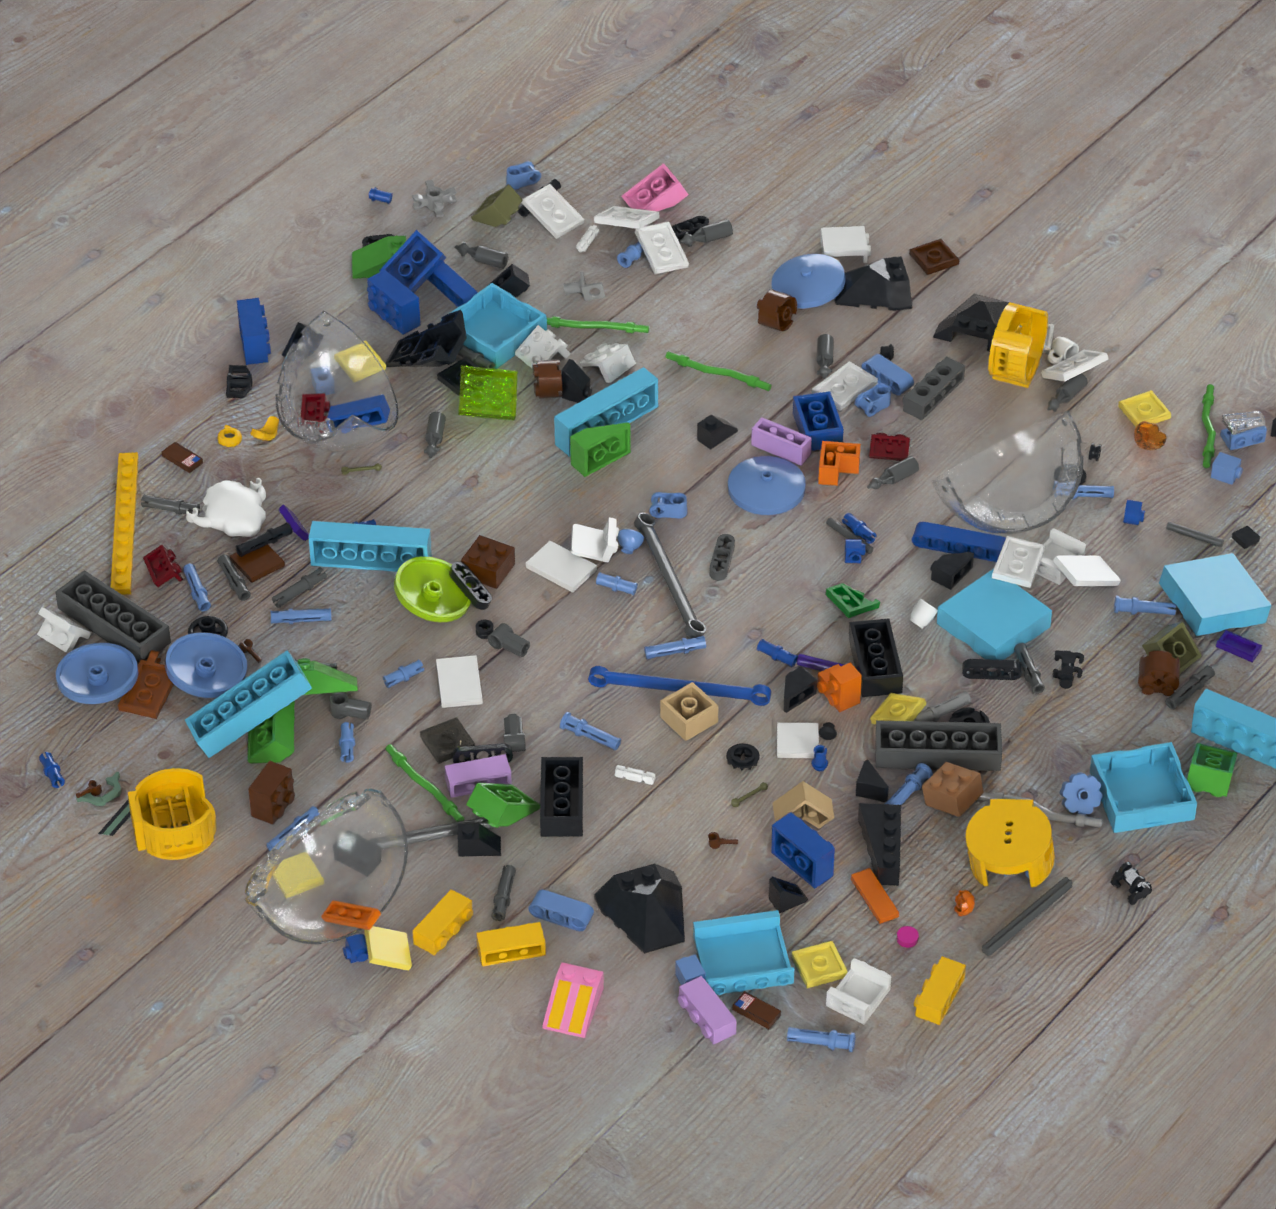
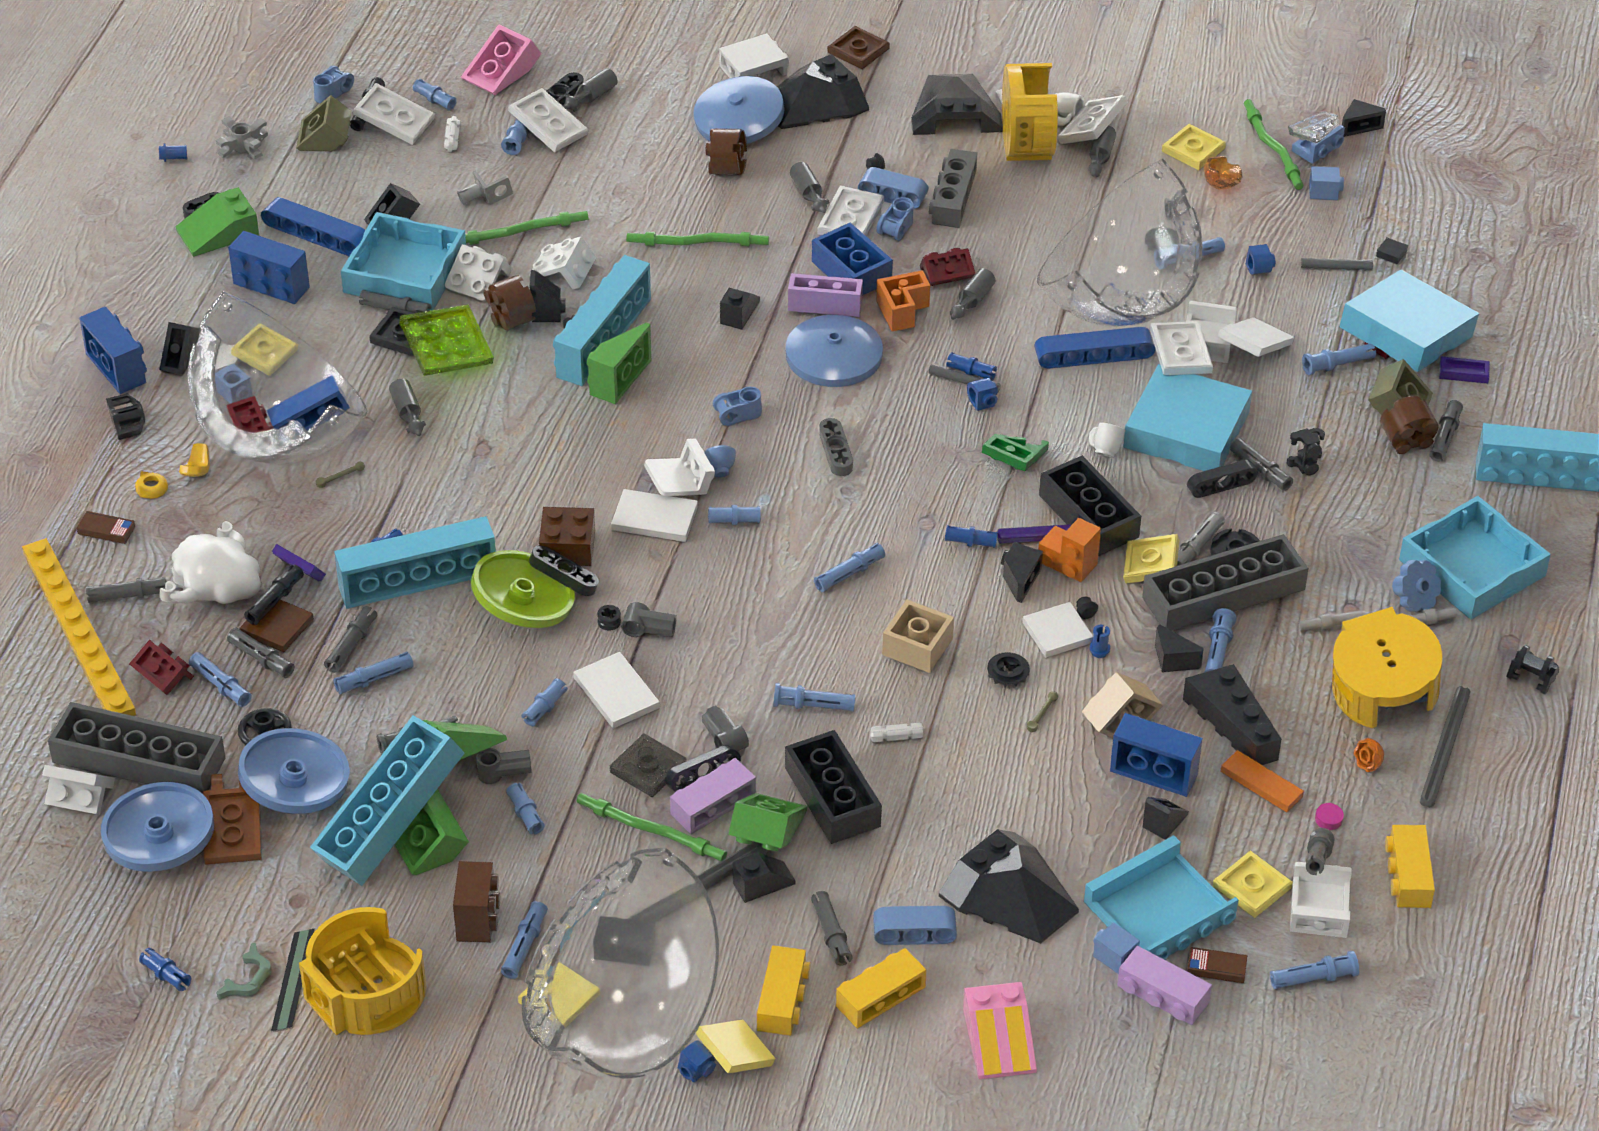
camera: 25 degrees left, 0 degrees up
reddish brown hand [76,780,102,798] -> none
reddish brown hand [238,639,262,663] -> none
orange tile [321,900,381,930] -> none
blue brick [379,230,446,293] -> none
black wedge [385,310,467,367] -> none
dark grey wheel [455,242,508,269] -> none
blue piece [588,666,772,706] -> none
white tile [594,206,659,229] -> none
dark grey piece [634,513,706,638] -> none
reddish brown hand [708,832,738,849] -> none
medium nougat brick [922,762,984,817] -> none
black slope [930,552,974,590] -> none
bright green slope [1187,743,1237,797] -> none
none -> medium blue pin [413,78,457,111]
none -> dark grey pin [1306,828,1335,875]

